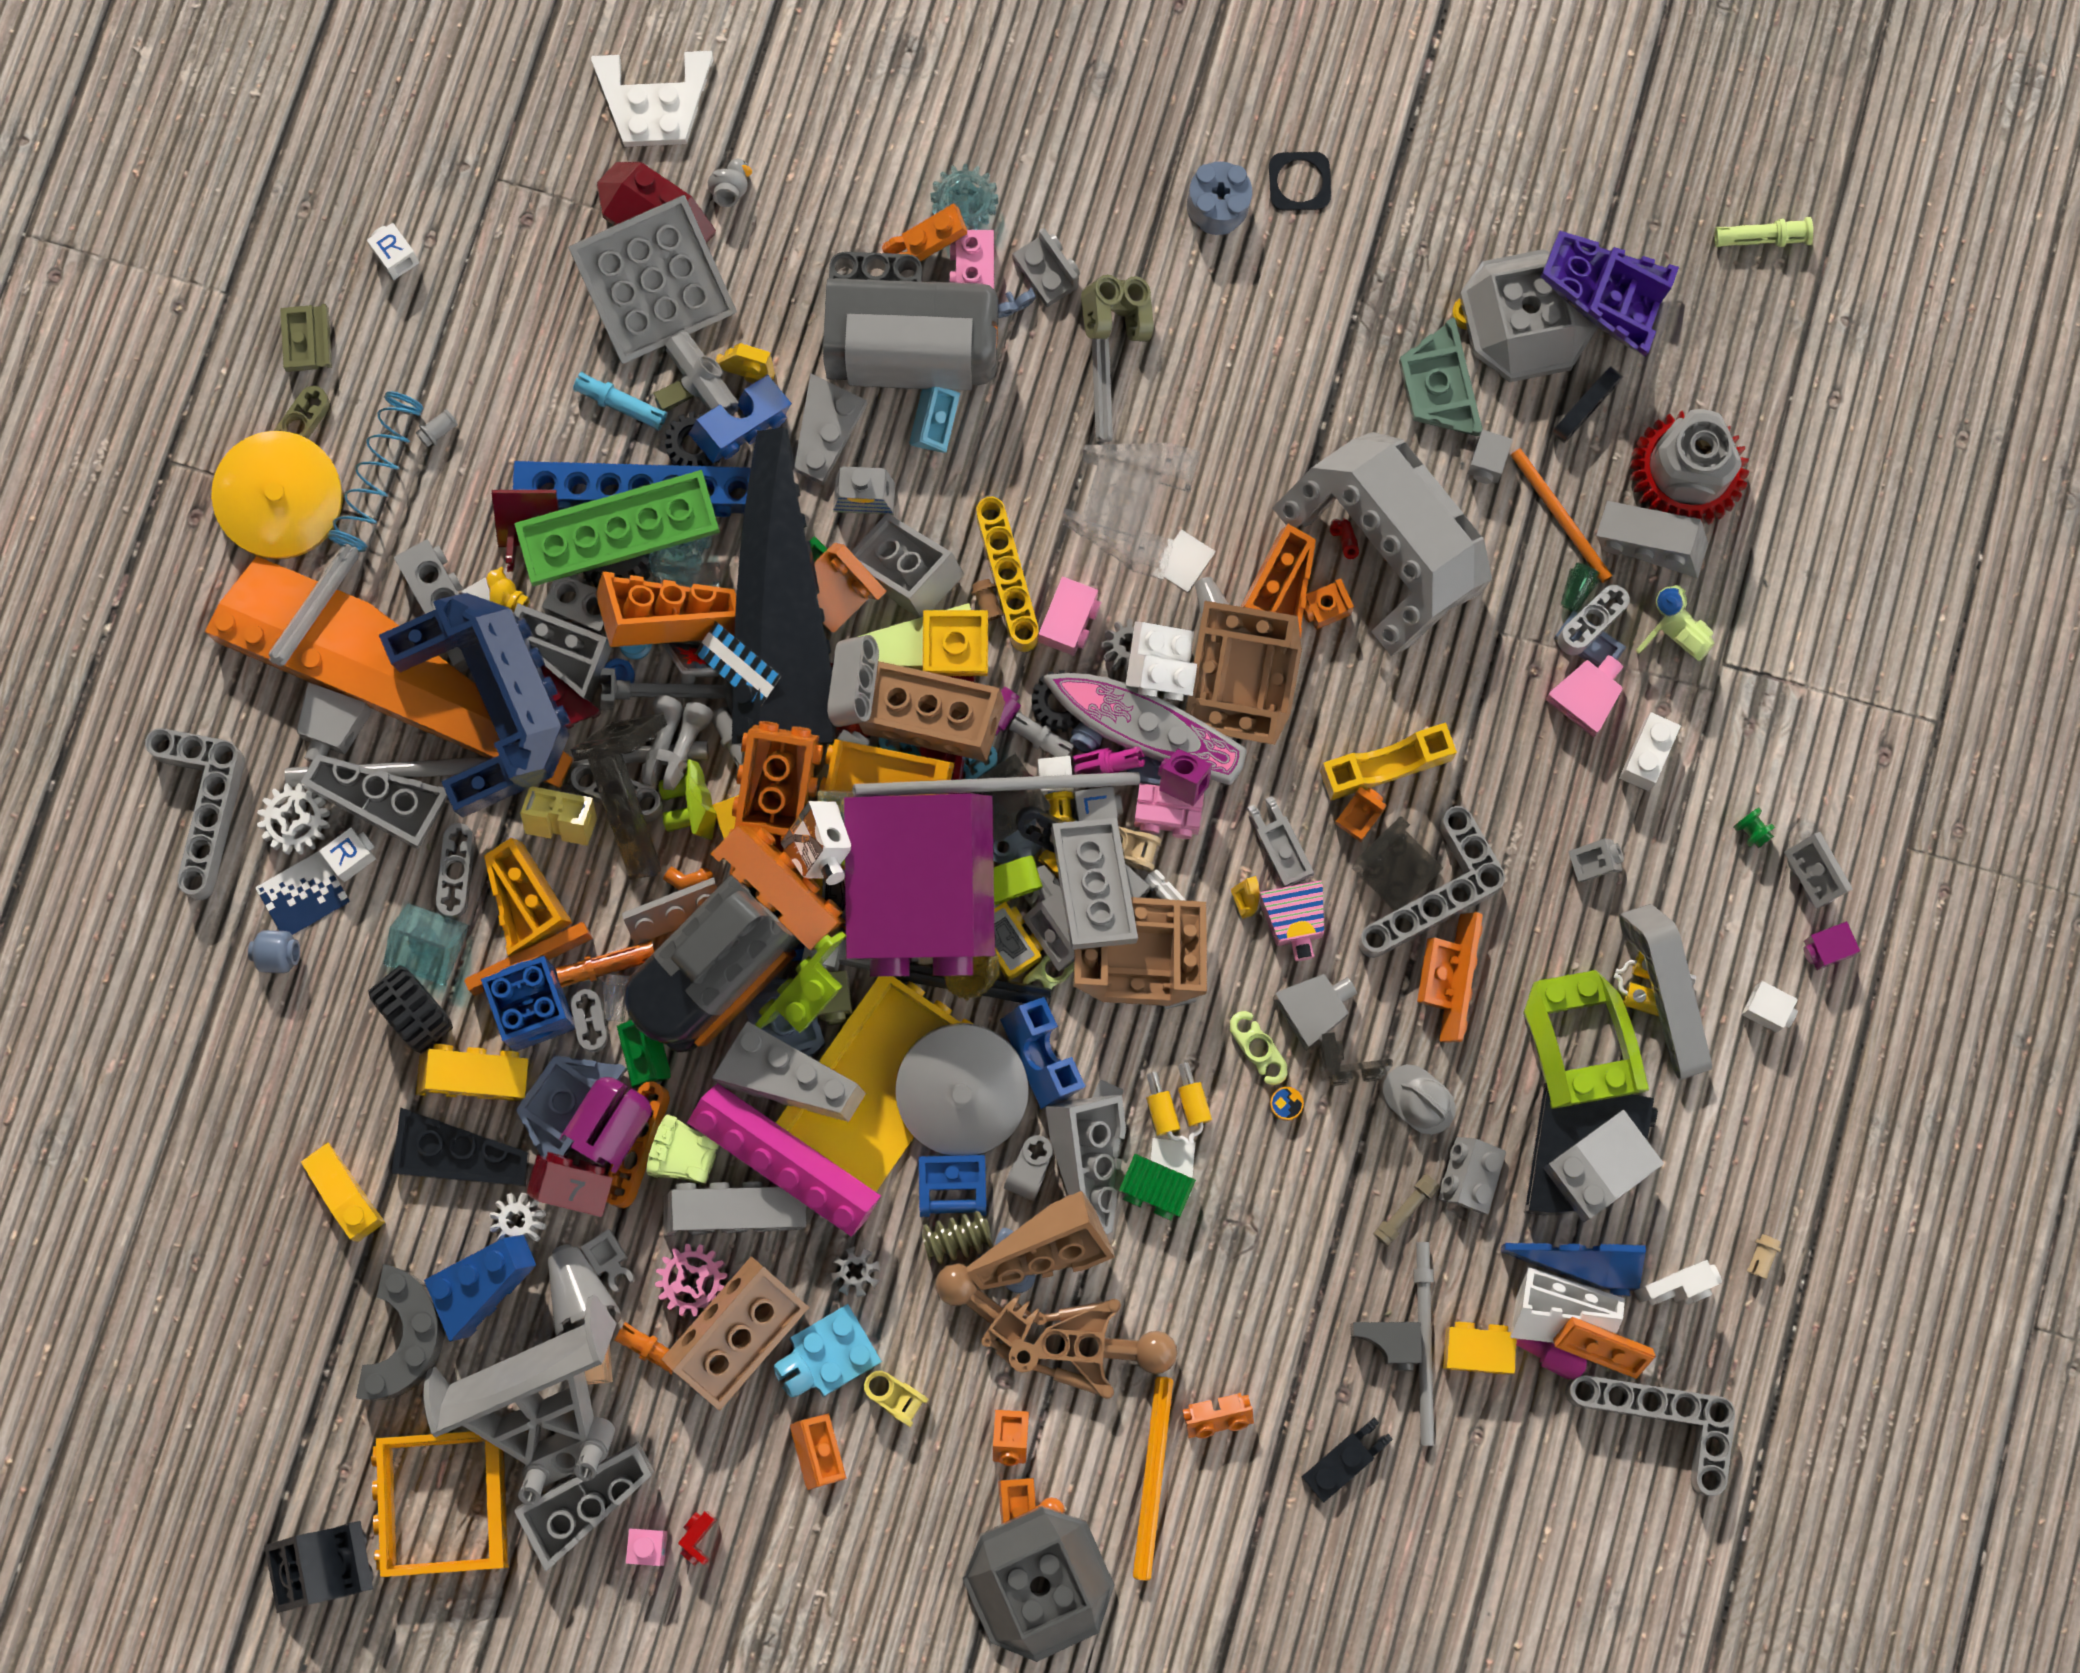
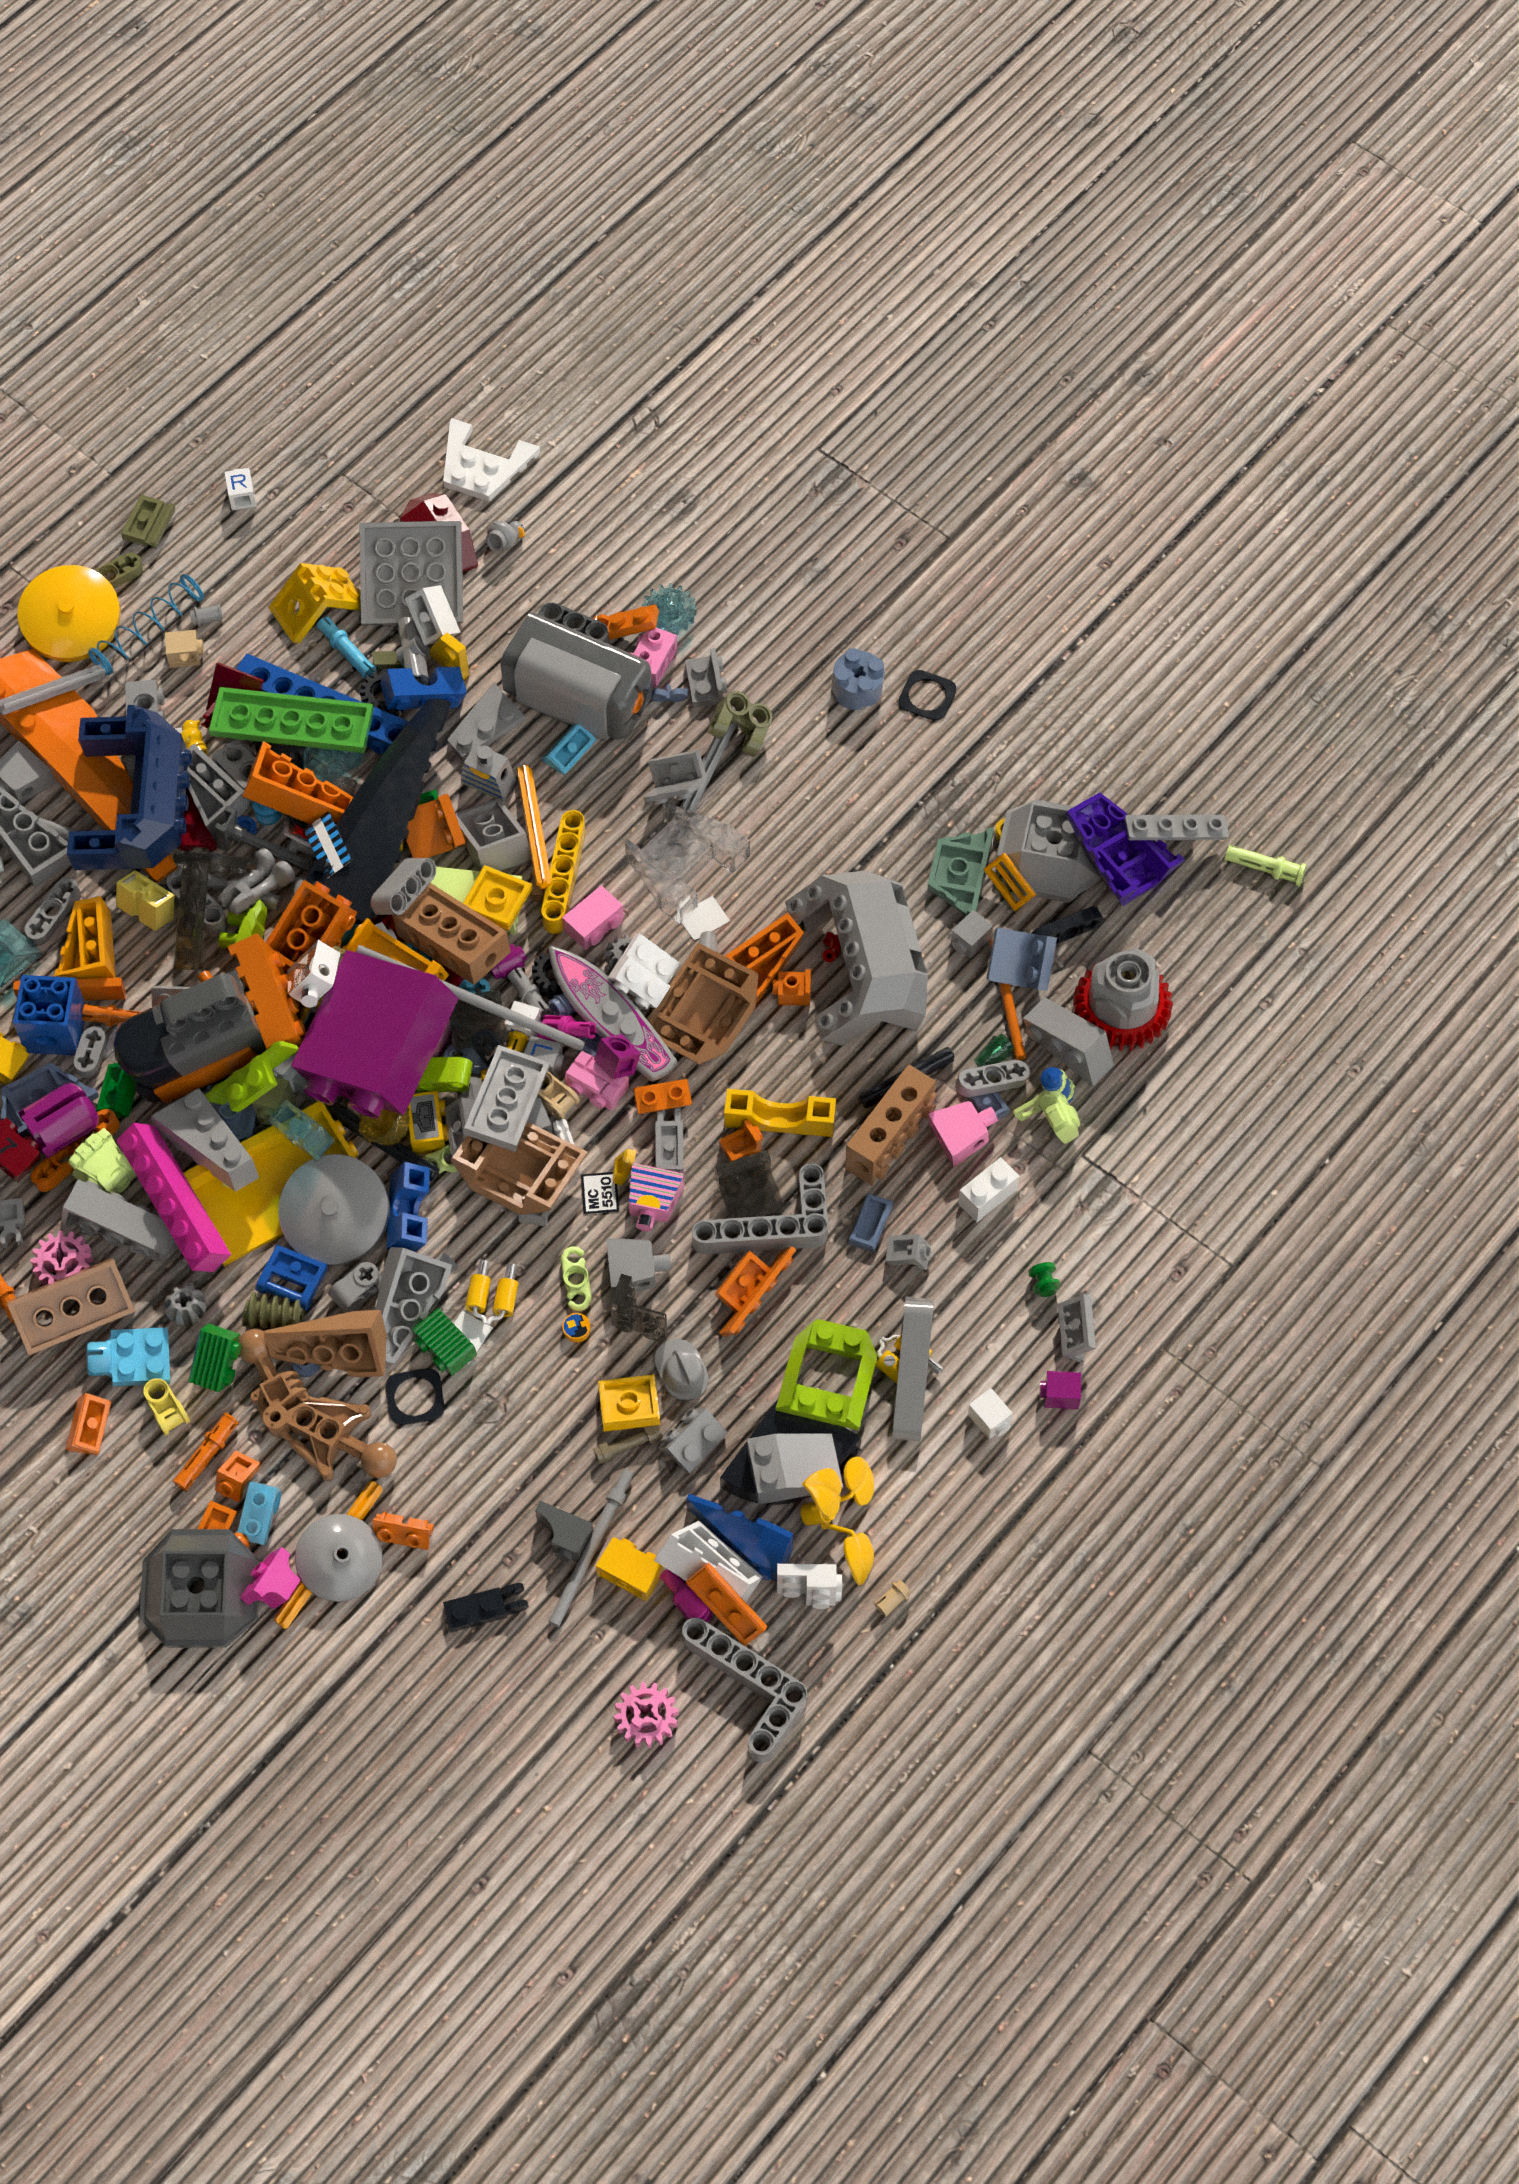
camera: 25 degrees right, 15 degrees down
none -> tan brick [165,630,204,668]
none -> orange pin [172,1412,239,1492]
none -> green brick [188,1323,242,1392]
none -> medium azure plate [237,1482,281,1545]
none -> dark pink brick [240,1547,301,1609]
none -> yellow bracket [268,563,361,643]
none -> clear light blue brick [268,1100,335,1161]
none -> light grey dish [295,1514,382,1602]
none -> black piece [386,1368,445,1425]
none -> white brick [405,585,460,646]
none -> light orange axle [517,764,552,889]
none -> sticker [581,1172,619,1214]
none -> yellow tile [598,1374,661,1432]
none -> bright pink gear [614,1682,679,1748]
none -> orange hinge [634,1079,692,1114]
none -> light grey bracket [643,750,707,805]
none -> yellow plant [801,1457,874,1586]
none -> medium nougat brick [845,1064,937,1186]
none -> sand blue tile [848,1193,893,1253]
none -> black axle [858,1047,955,1108]
none -> light orange tile [983,853,1037,911]
none -> sand blue bracket [986,928,1057,991]
none -> light grey bracket [1124,815,1229,840]

